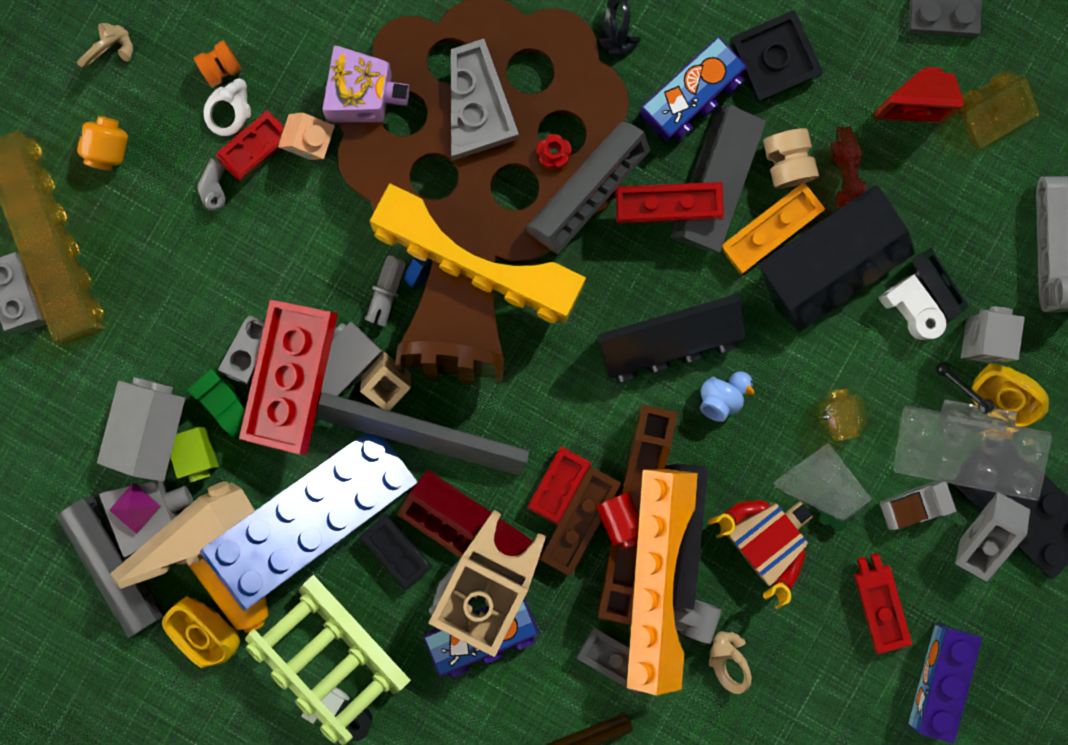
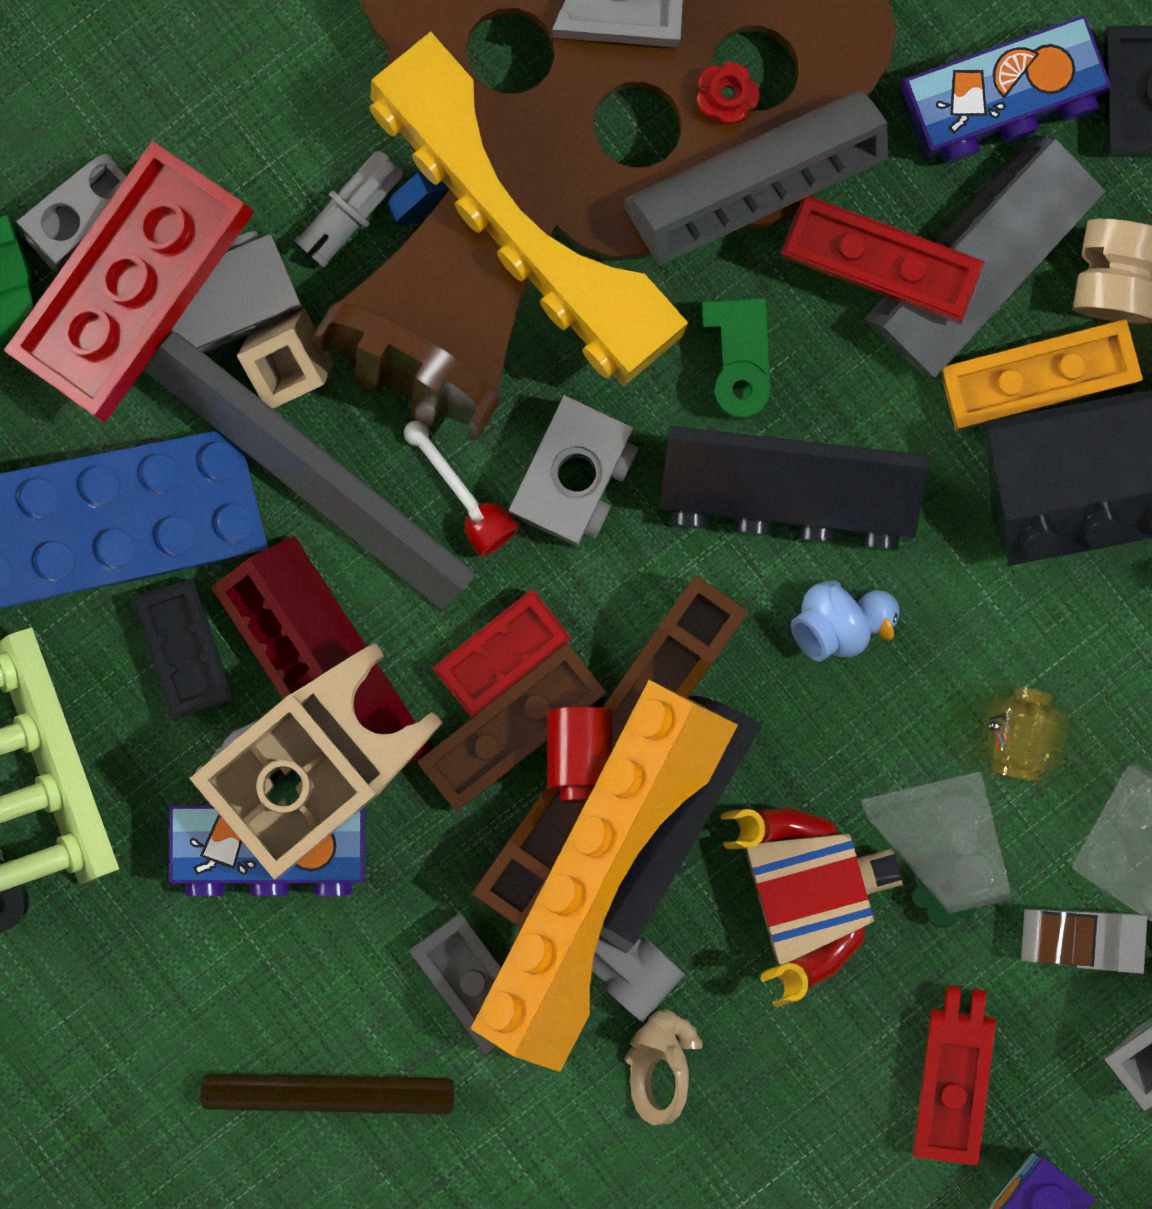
camera: 20 degrees right, 0 degrees up
none -> hinge [404,420,521,558]
none -> light grey brick [509,395,639,548]
none -> green leg [700,298,770,421]

